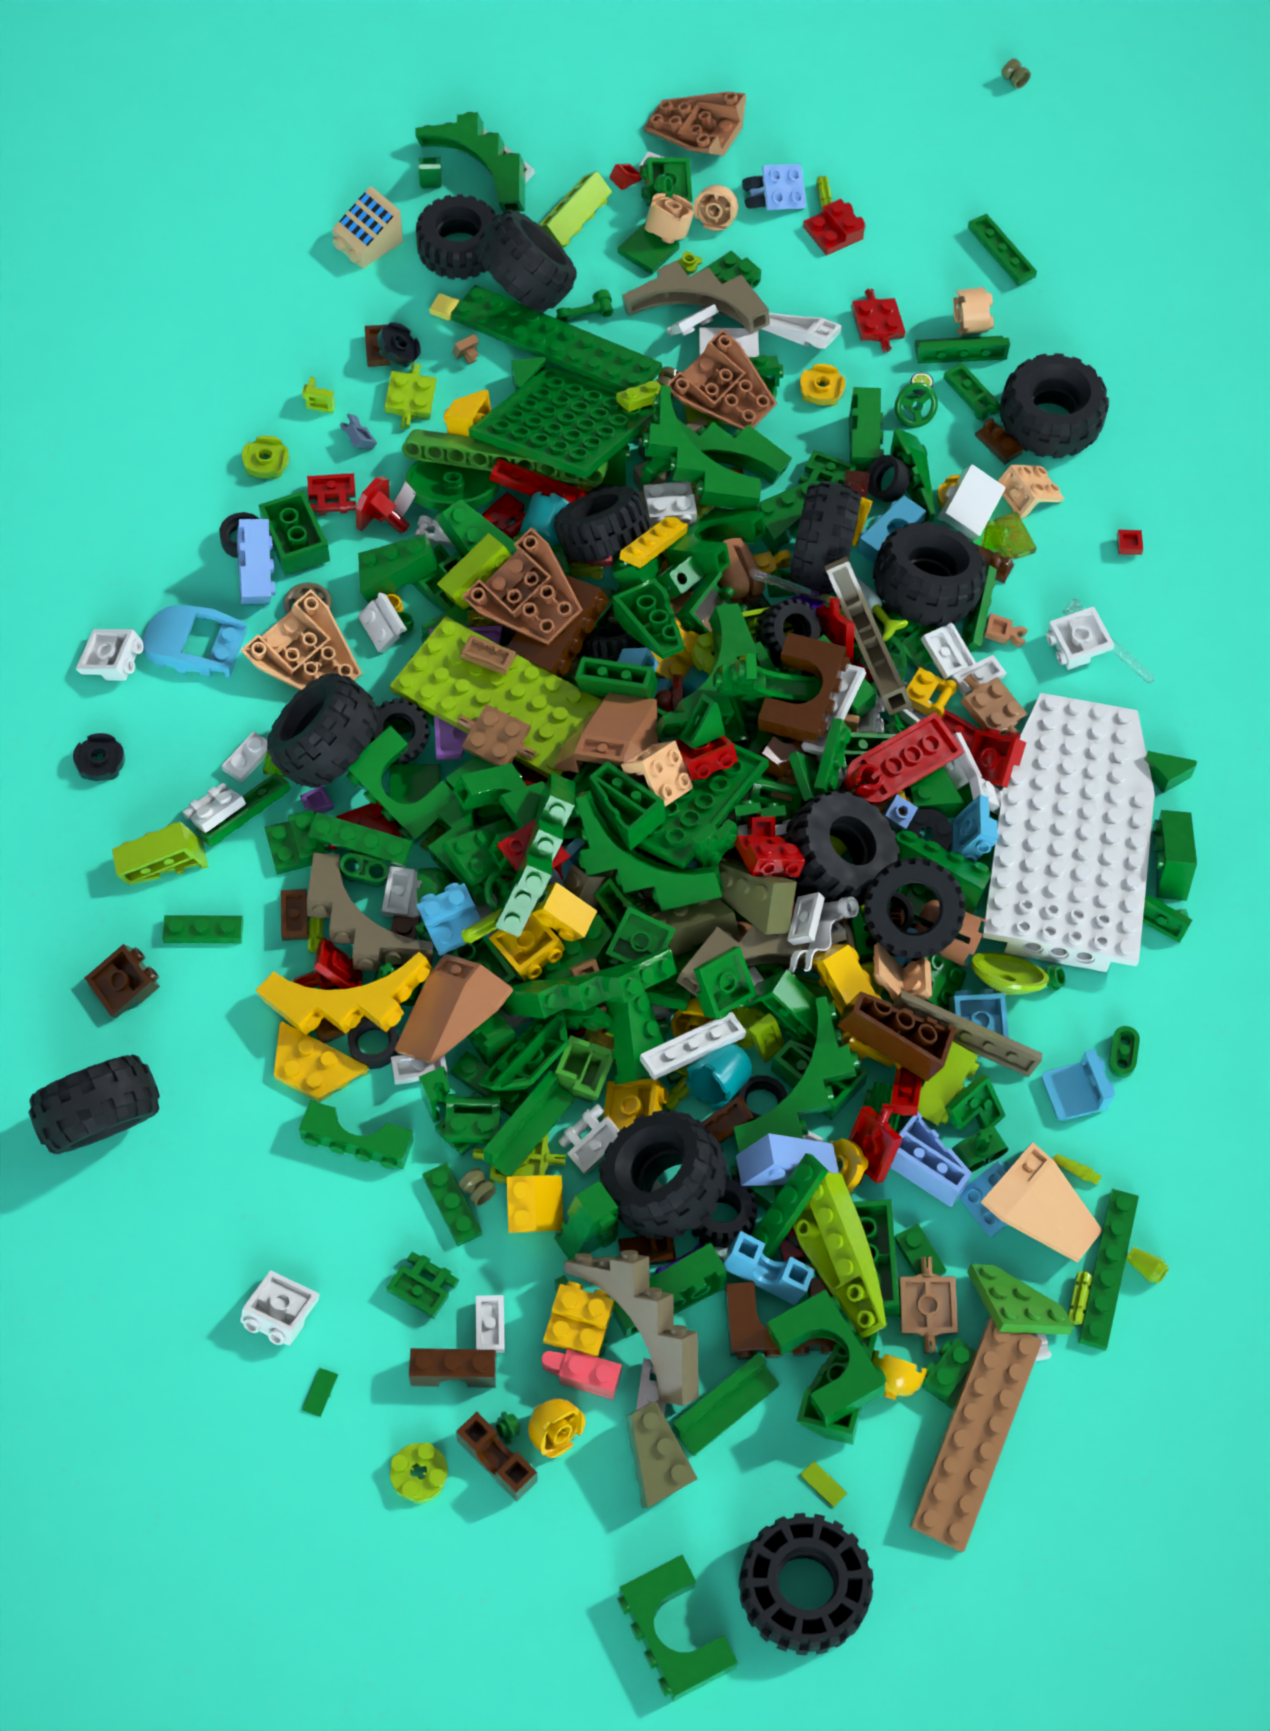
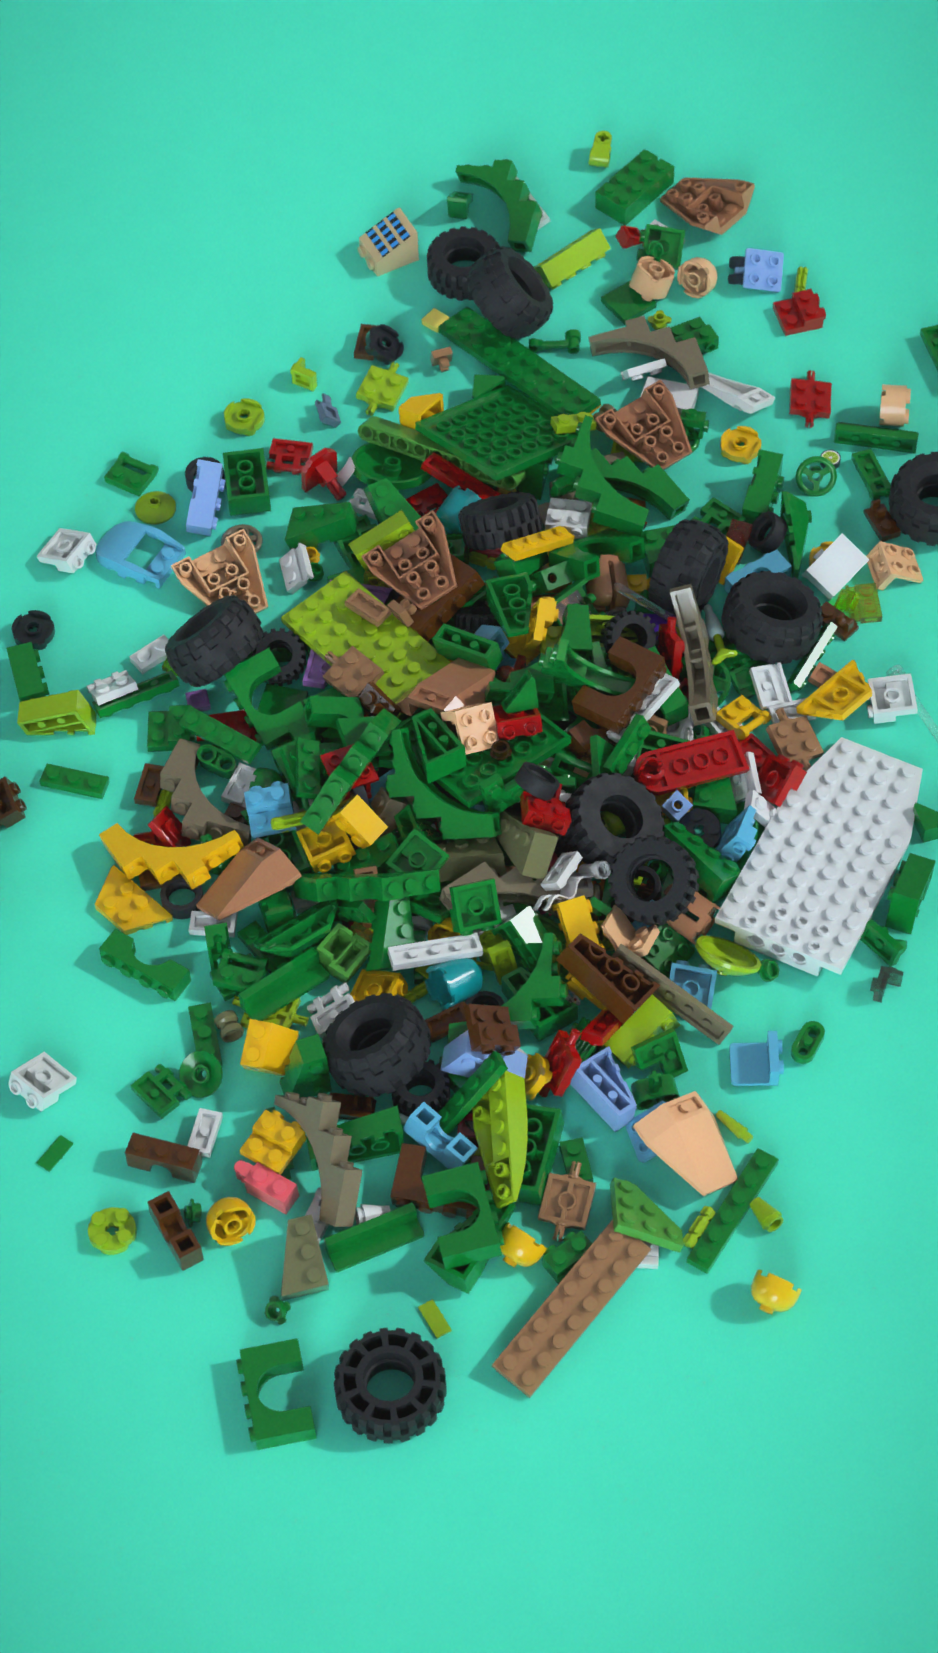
camera: 20 degrees right, 5 degrees down
none -> green brick [6,642,49,702]
none -> green plate [104,452,159,497]
none -> lime dish [135,491,176,525]
none -> green dish [179,1051,223,1098]
none -> green plate [265,1296,291,1324]
none -> green plate [295,738,320,800]
none -> white cone [355,1204,391,1225]
none -> reddish brown plate [359,682,401,717]
none -> medium nougat tile [387,598,417,628]
none -> reddish brown plate [464,1004,521,1056]
none -> dark brown plate [490,740,512,761]
none -> black tyre [515,762,560,801]
none -> yellow plate [524,597,559,652]
none -> lime piece [589,131,612,168]
none -> green plate [590,896,612,917]
none -> green piece [595,149,675,226]
none -> yellow cylinder [751,1270,802,1315]
none -> yellow wing [796,659,872,721]
none -> clear smoke bracket [870,966,904,1003]

